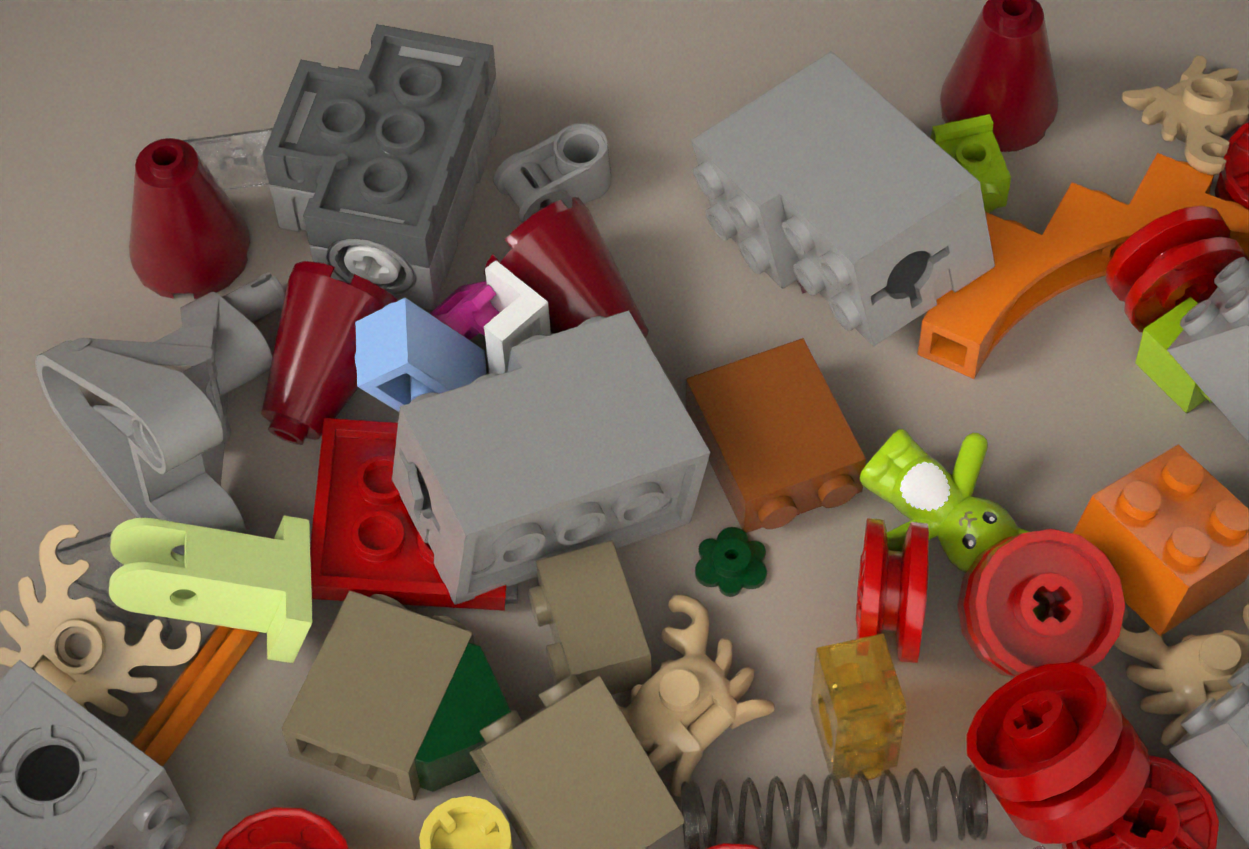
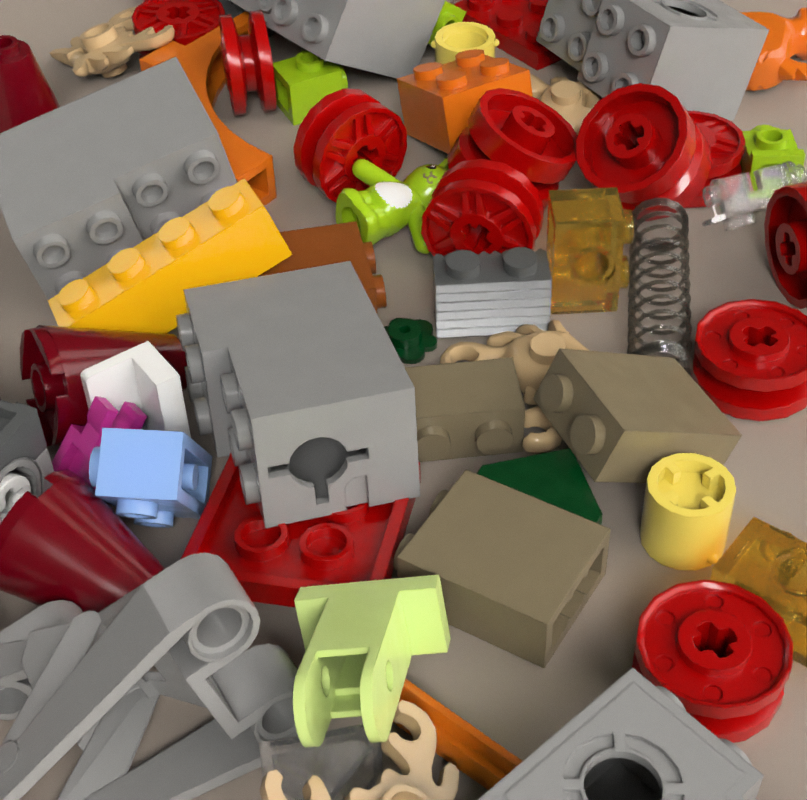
camera: 80 degrees left, 15 degrees down
none -> yellow brick [47,178,293,334]
none -> red wheel [293,89,407,203]
none -> brick [433,247,552,338]

